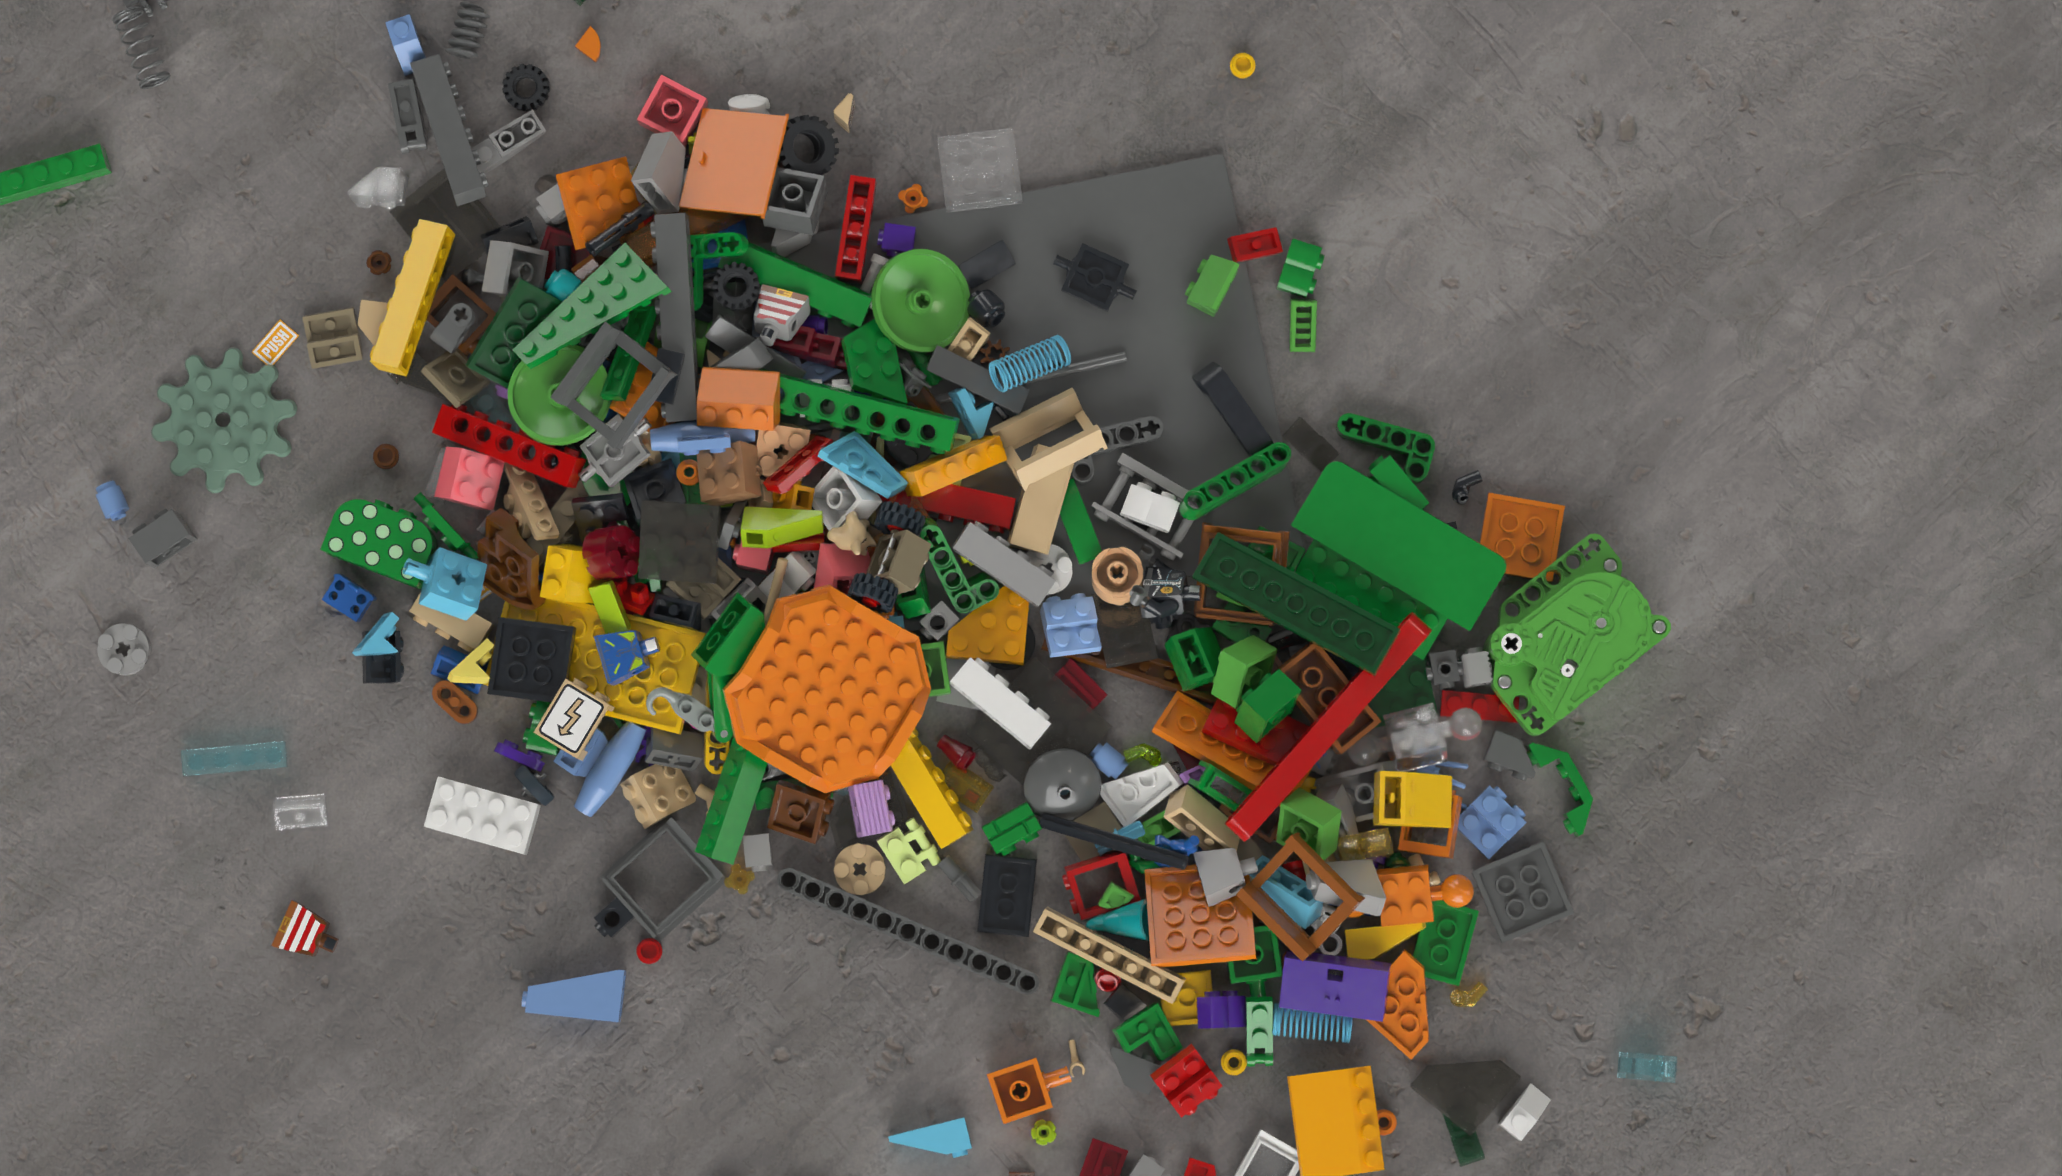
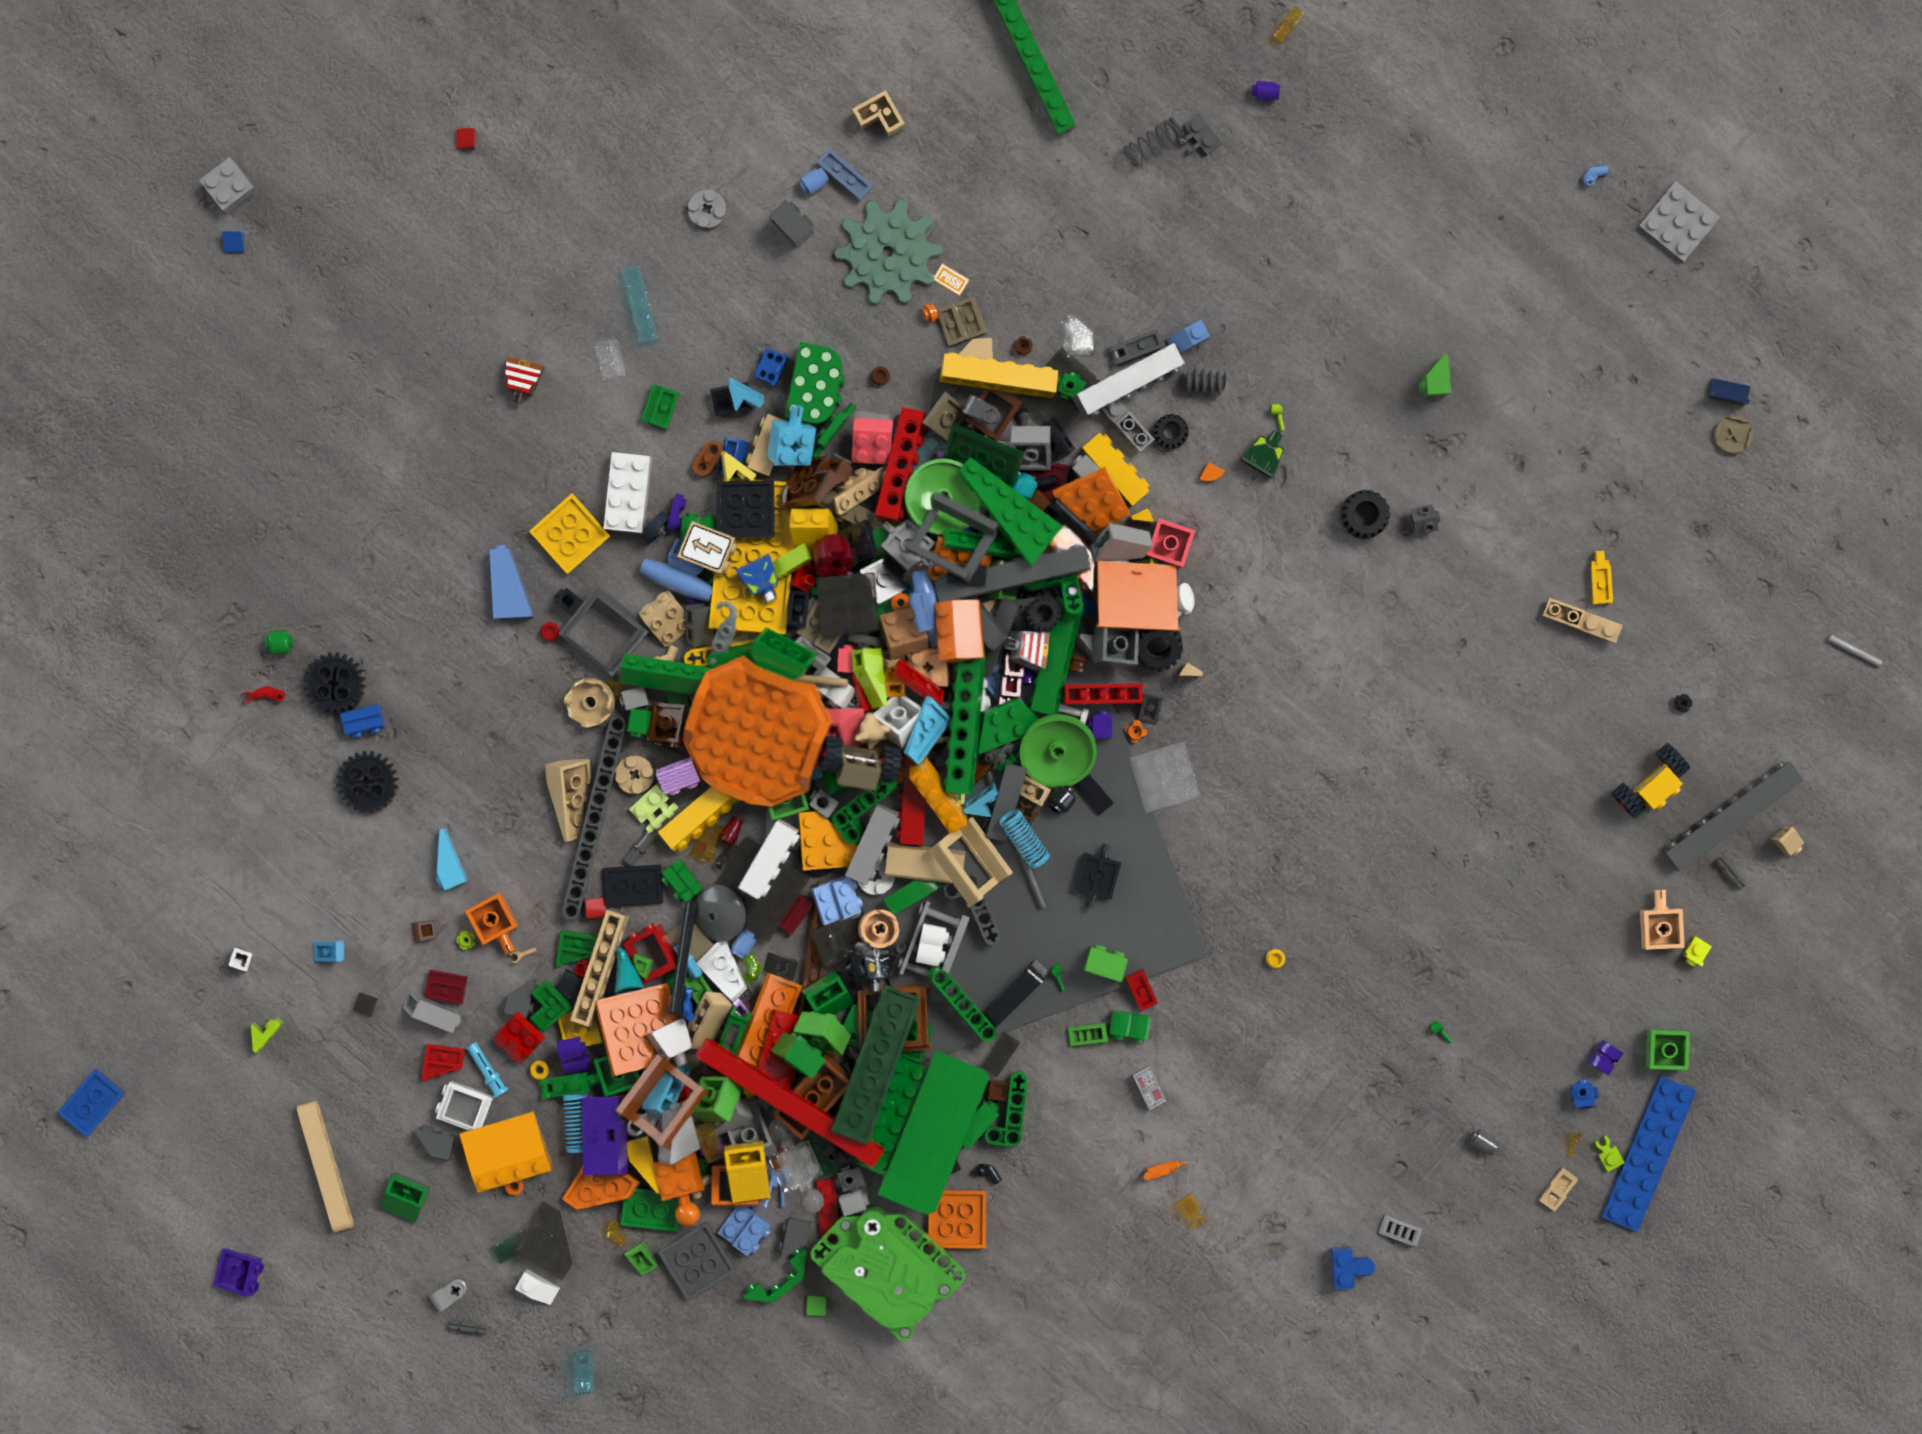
camera: 80 degrees right, 5 degrees up
none -> medium azure pin [466,1042,509,1098]
none -> yellow plate [529,493,611,574]
none -> tan wedge [545,759,591,842]
none -> tan plate [564,678,615,727]
none -> red slope [585,898,606,919]
none -> bright green slope [625,1240,658,1276]
none -> green brick [627,708,652,737]
none -> green plate [641,384,680,429]
none -> clear smoke slope [763,952,798,981]
none -> bright green tile [806,1295,827,1316]
none -> sand blue plate [817,148,873,201]
none -> black brick [822,1140,851,1168]
none -> tan brick [852,90,905,137]
none -> orange plate [922,304,938,323]
none -> reddish brown plate [988,1079,1010,1101]
none -> green hand [1051,963,1065,991]
none -> green brick [1057,372,1086,401]
none -> reddish brown wheel [1068,655,1088,673]
none -> yellow brick [1082,433,1150,507]
none -> yellow slope [1130,509,1154,523]
none -> slope [1132,1066,1166,1110]
none -> dark grey slope [1138,688,1164,724]
none -> orange piece [1144,1160,1187,1180]
none -> clear yellow plate [1175,1192,1206,1229]
none -> blue brick [1331,1246,1375,1289]

